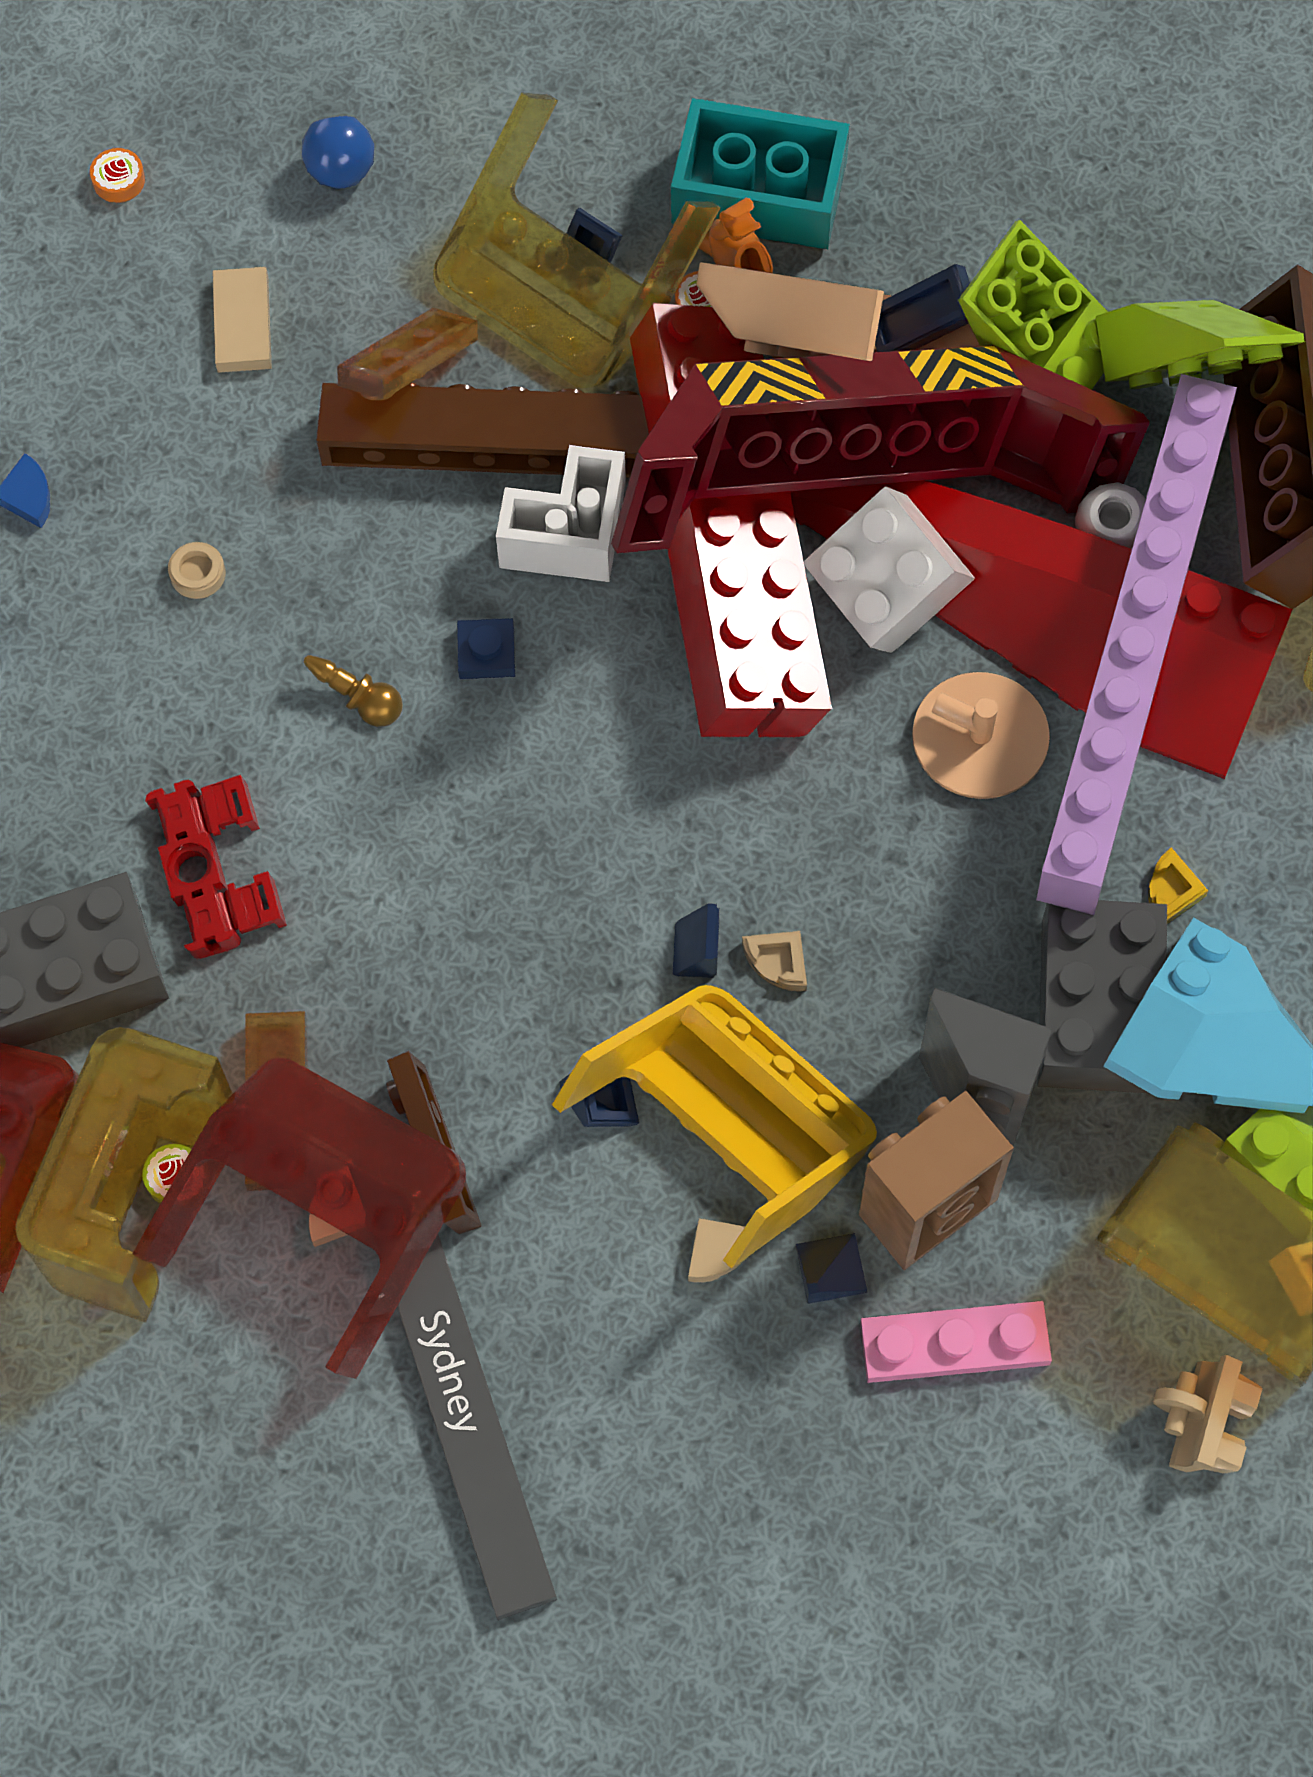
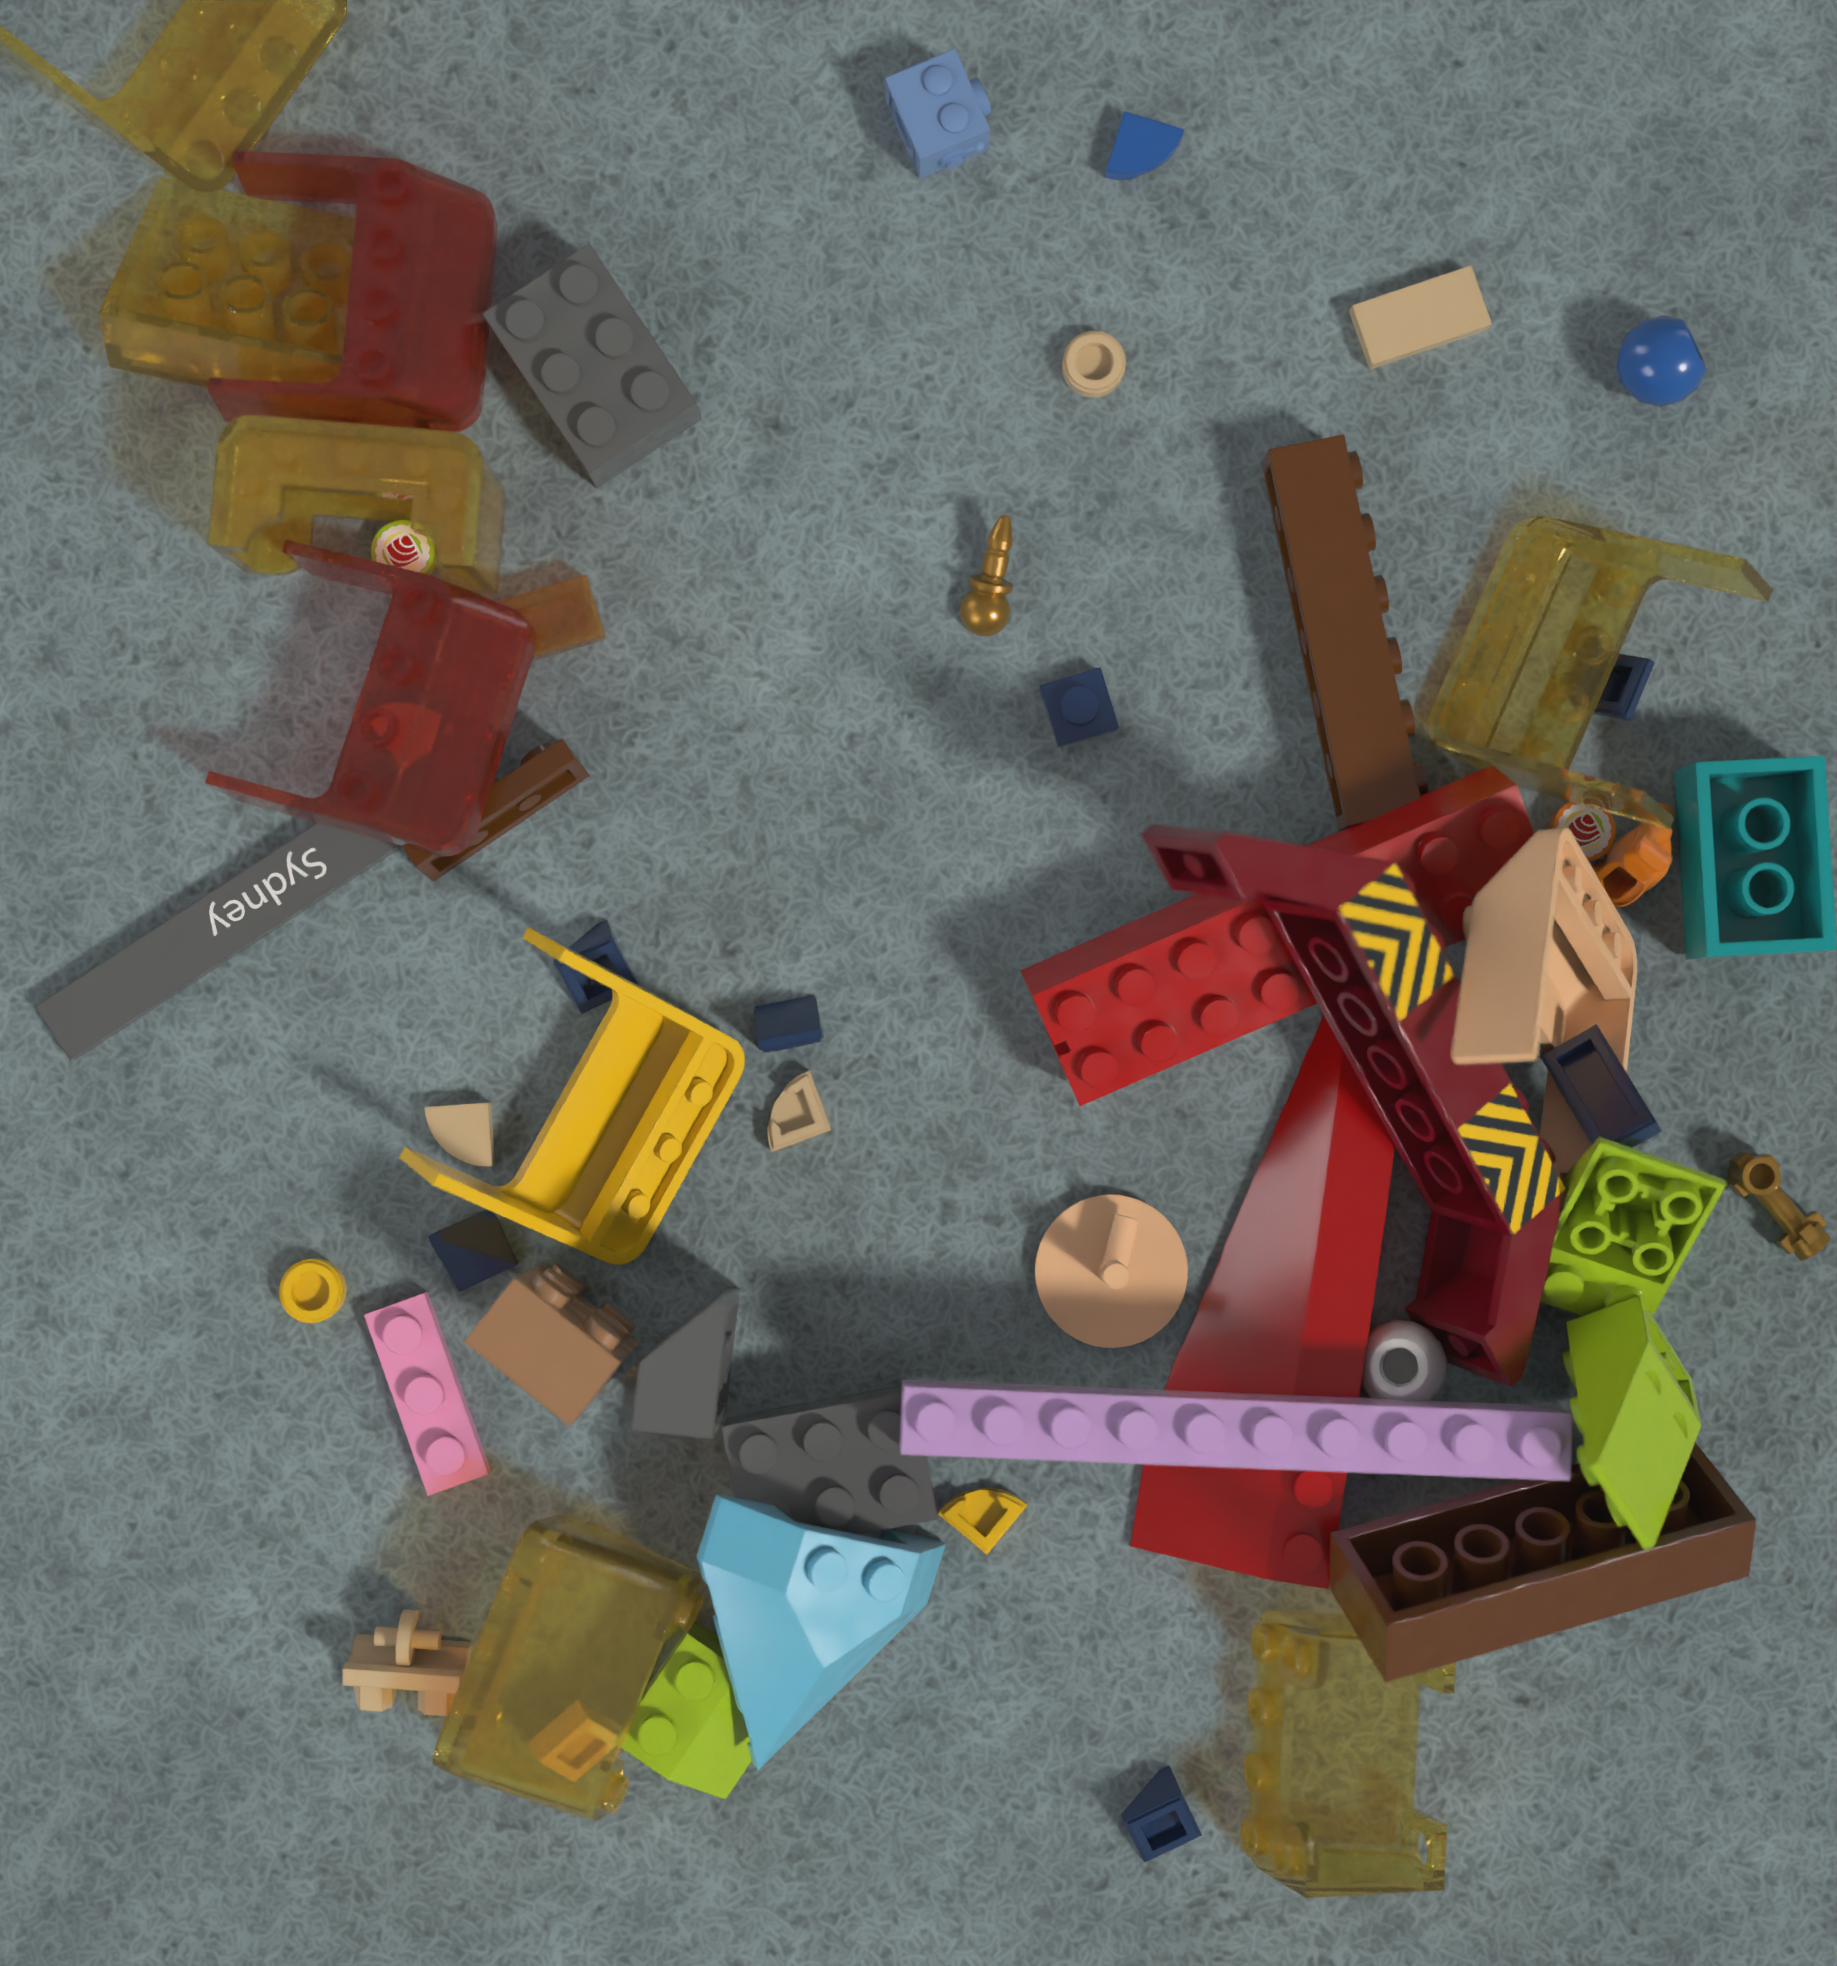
camera: 70 degrees right, 20 degrees up
tile [90,148,145,203] -> none
red piece [145,774,287,959] -> none
clear orange plate [337,308,478,400] -> none
white brick [496,445,626,582] -> none
white brick [803,486,975,653] -> none
none -> yellow tile [279,1258,347,1323]
none -> pearl gold bar [1727,1151,1831,1261]

